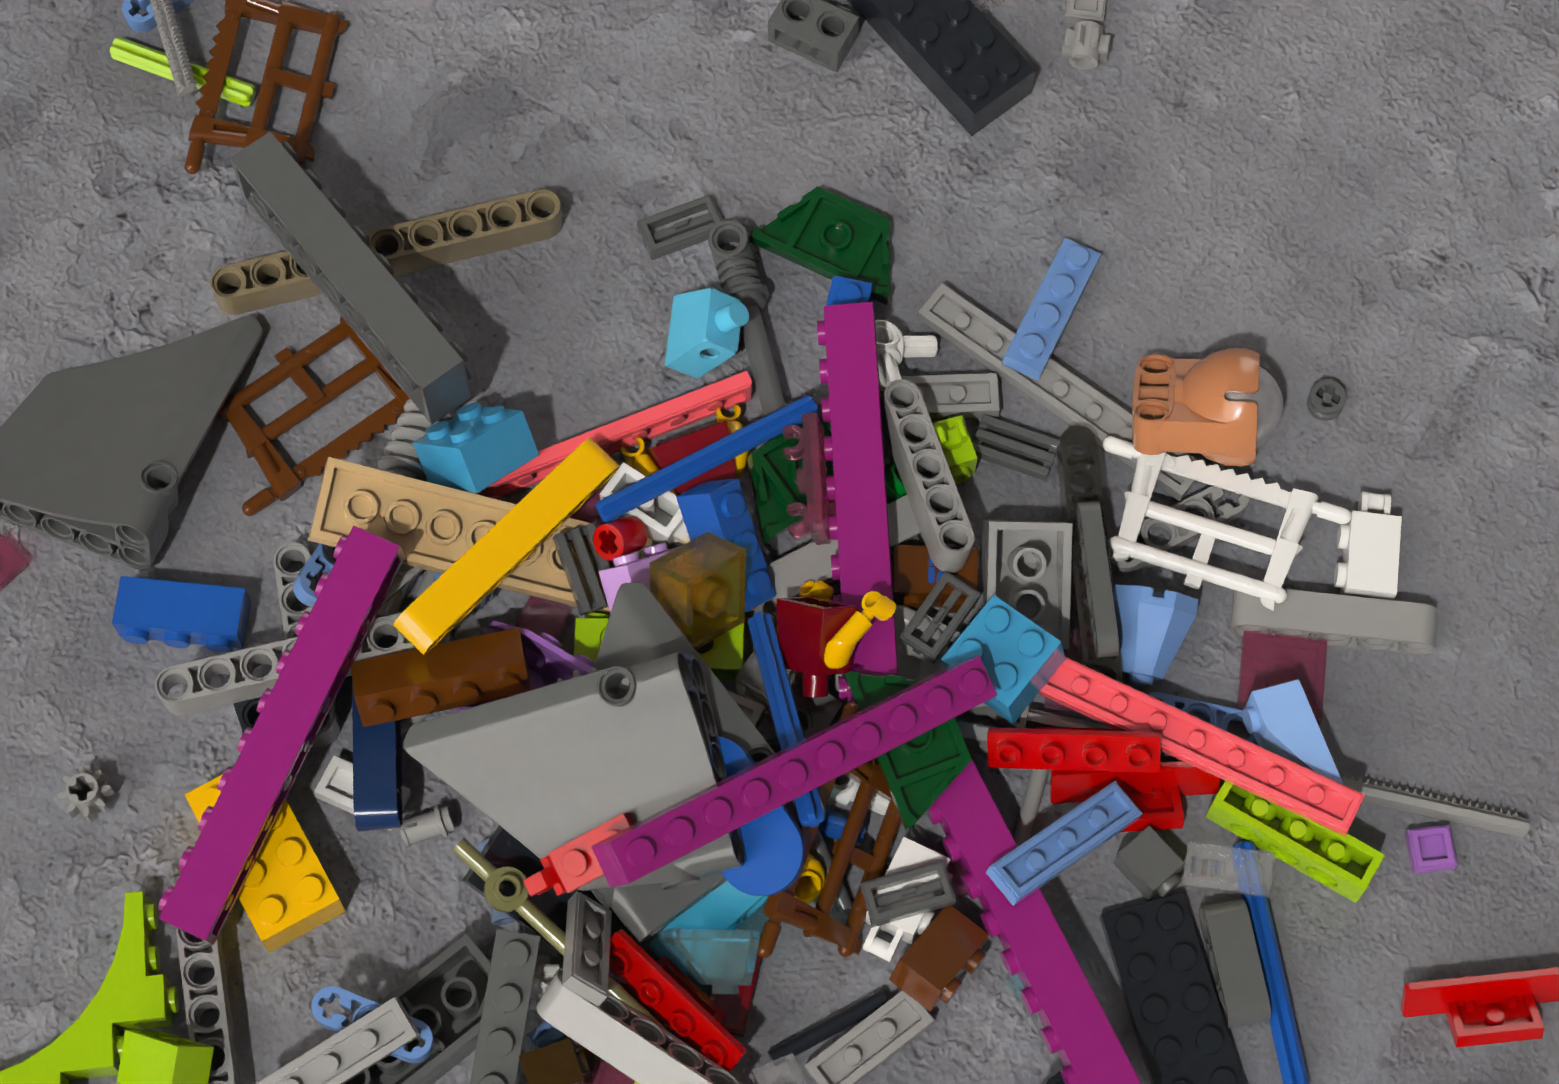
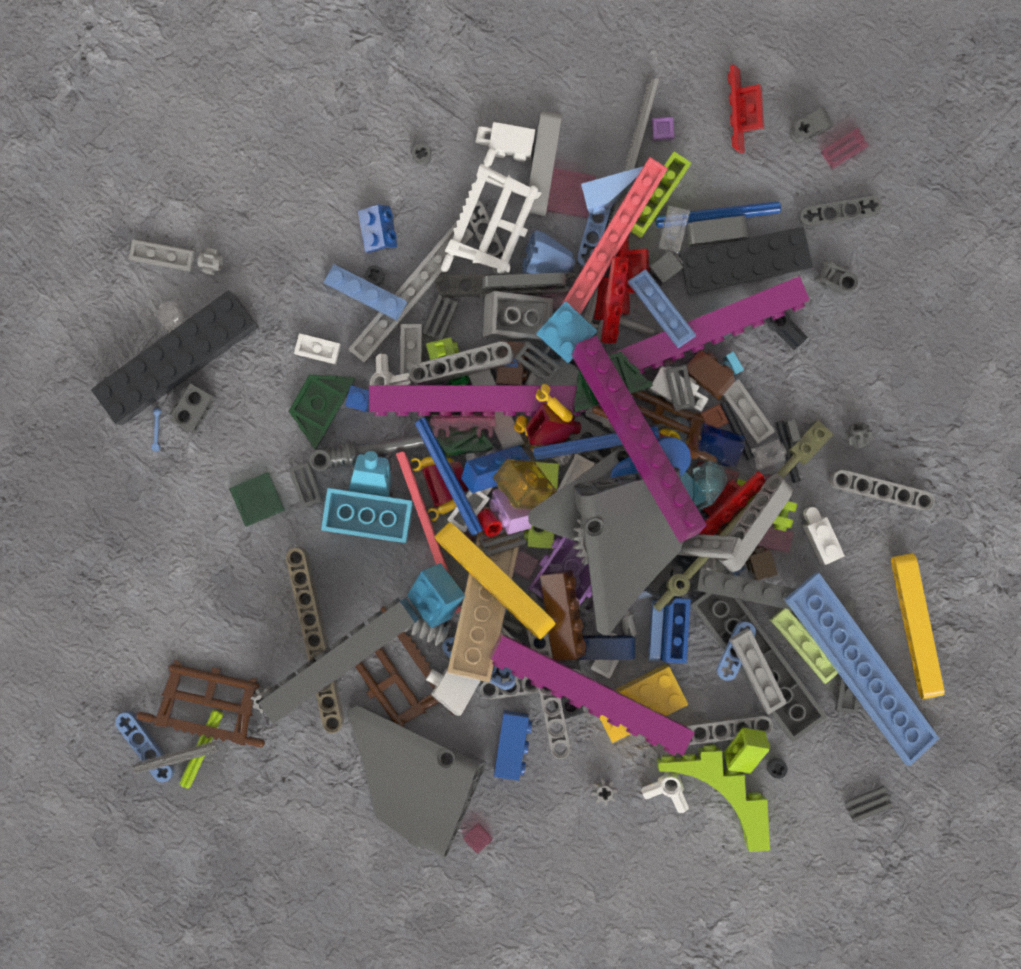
camera: 85 degrees left, 20 degrees up
hinge [523,812,634,897] -> none
nougat piece [1132,348,1284,466] -> none
none -> clear green tile [229,472,285,527]
none -> white plate [294,333,341,365]
none -> medium azure brick [321,488,414,543]
none -> bracket [358,204,397,253]
none -> black bush [365,265,385,286]
none -> white torso [426,668,480,716]
none -> white axle [641,772,689,813]
none -> medium blue beam [648,600,664,662]
none -> blue brick [660,597,691,663]
none -> clear blue brick [699,423,745,467]
none -> copper tile [700,404,729,432]
none -> medium azure plate [723,351,744,375]

